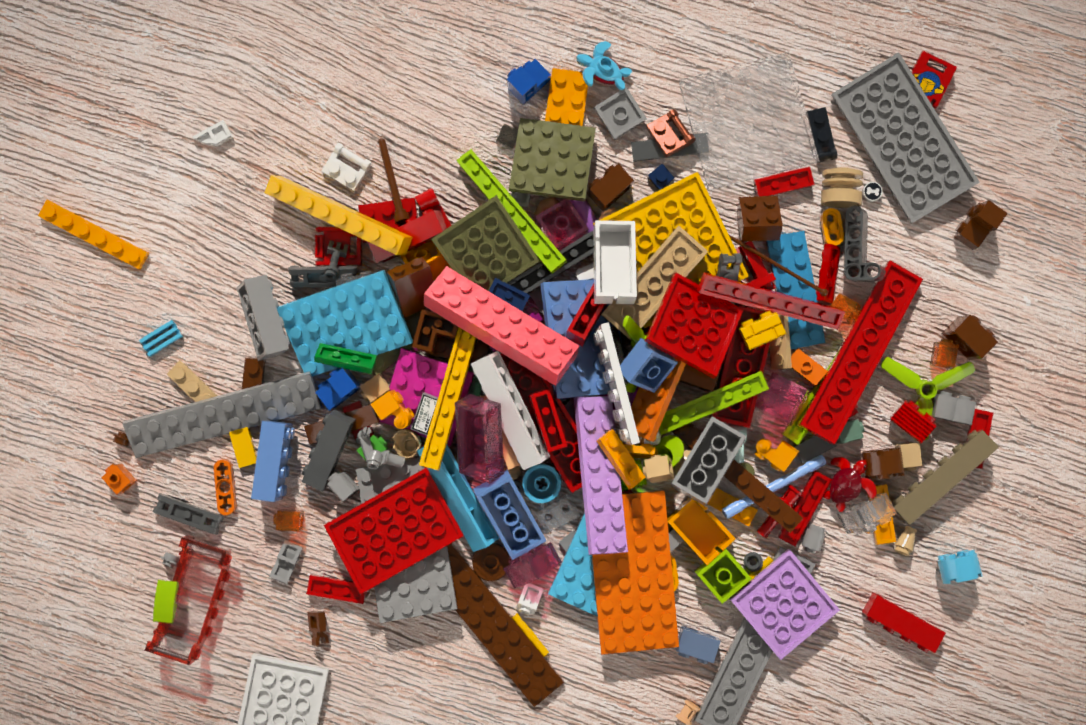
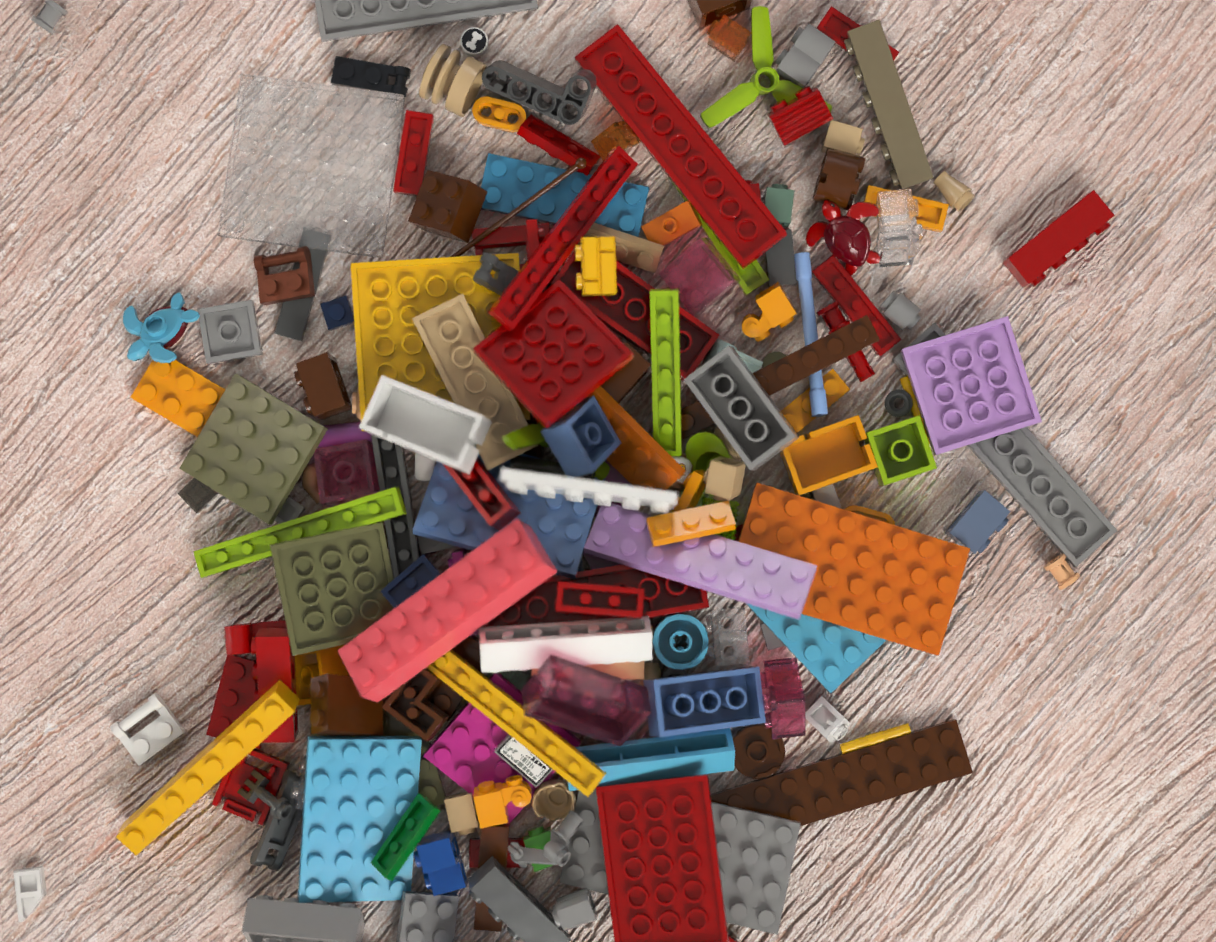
camera: 70 degrees left, 0 degrees up
reddish brown piece [378,138,410,225] -> none
blue brick [507,58,551,105] -> none
medium azure brick [937,550,983,584] -> none

